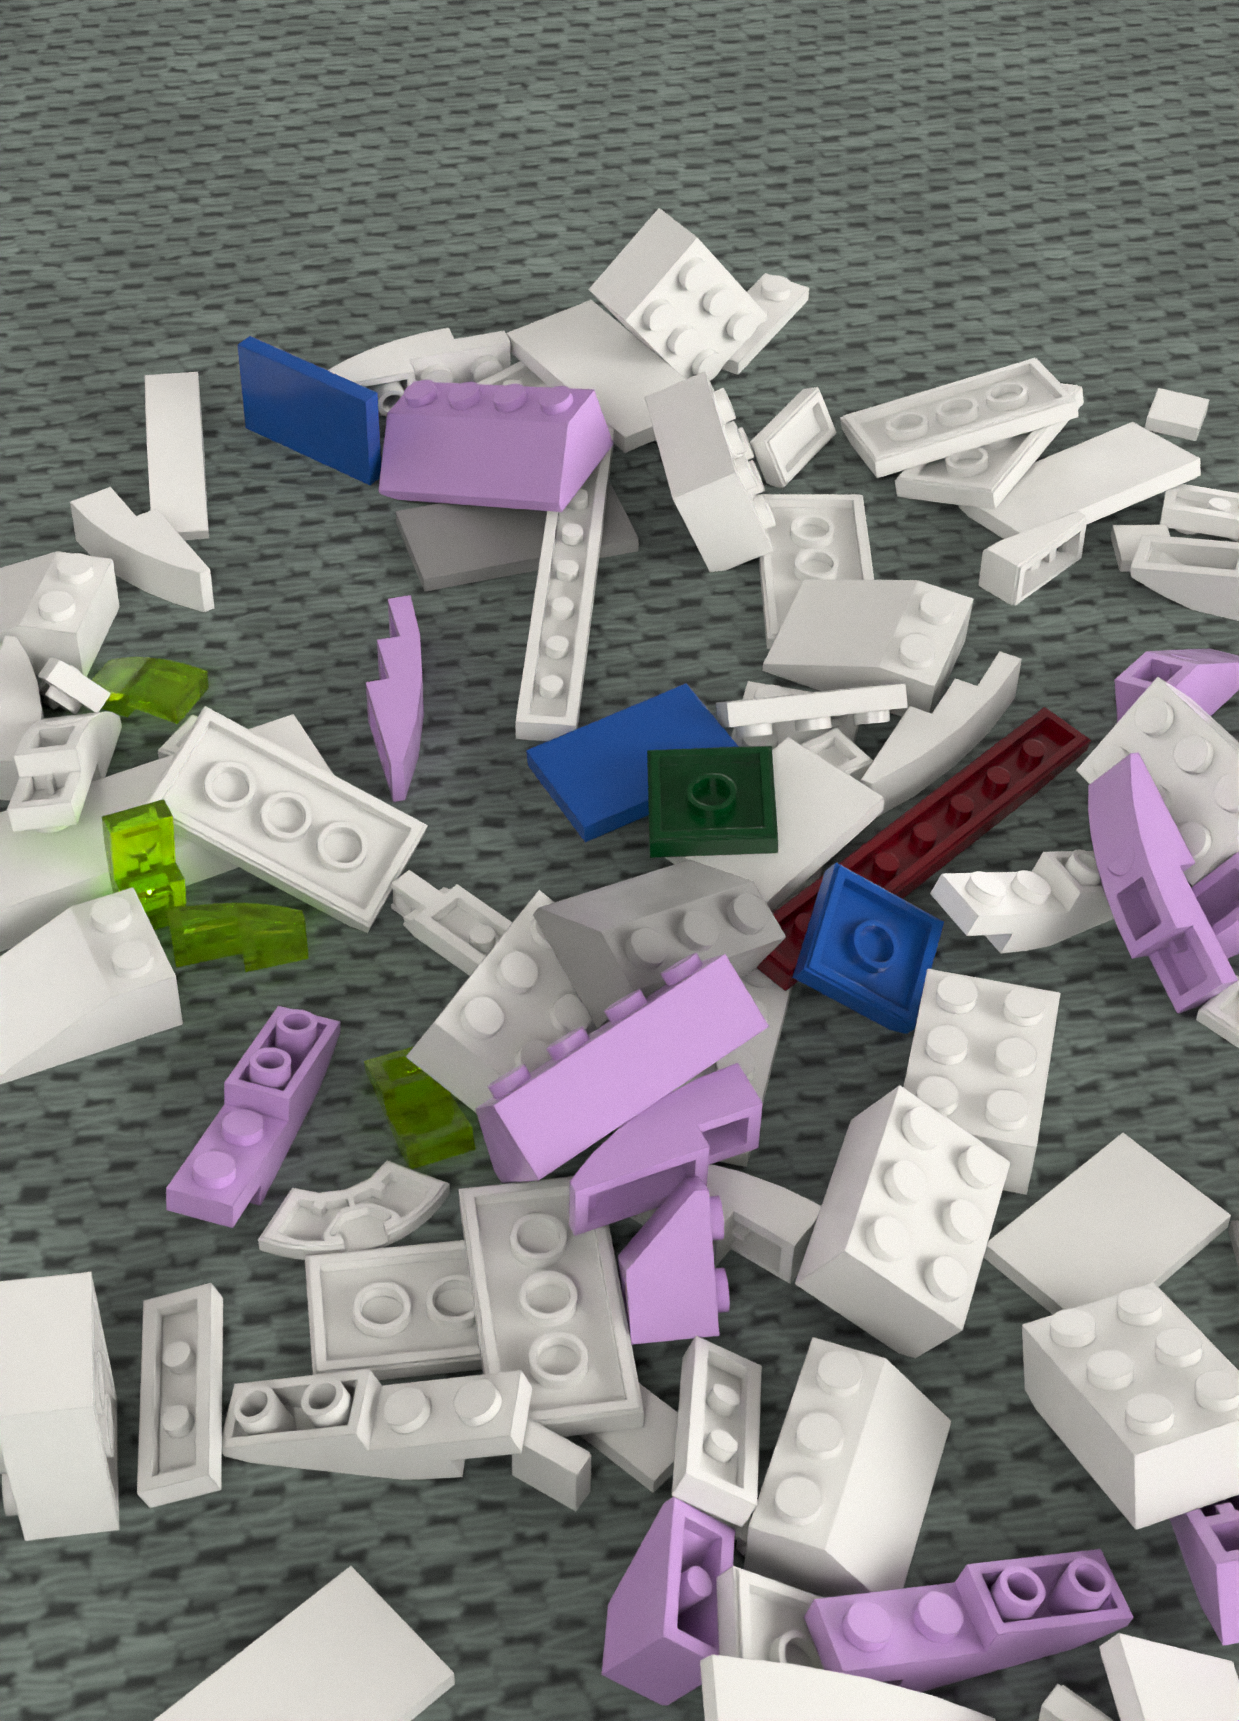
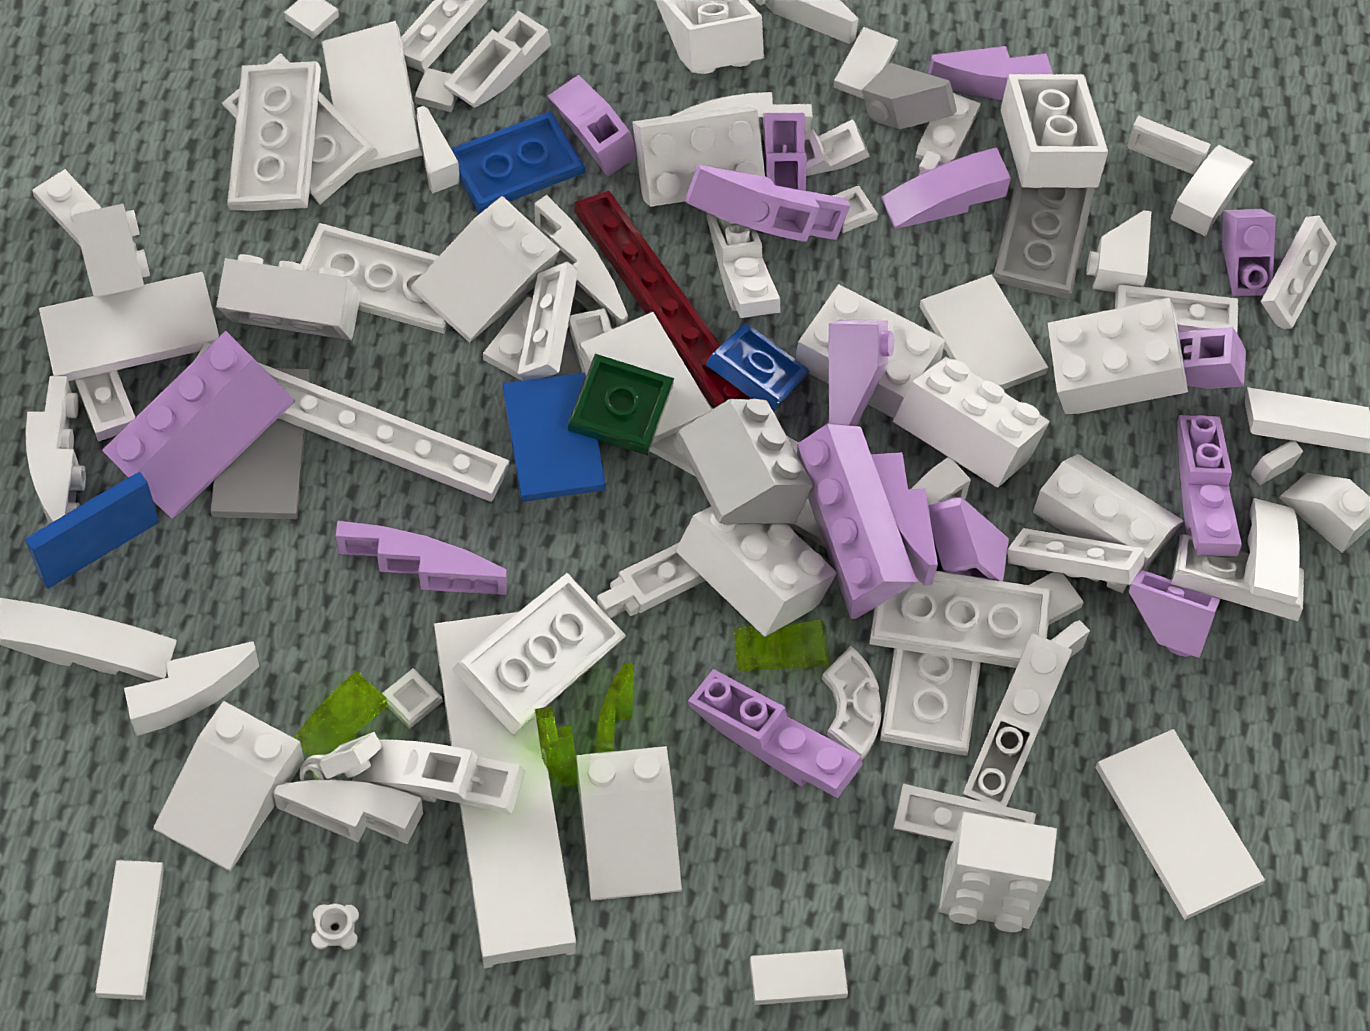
camera: 75 degrees left, 15 degrees up
white tile [750,387,836,488] -> none
none -> blue tile [451,111,585,214]
none -> lavender slope [829,320,894,426]

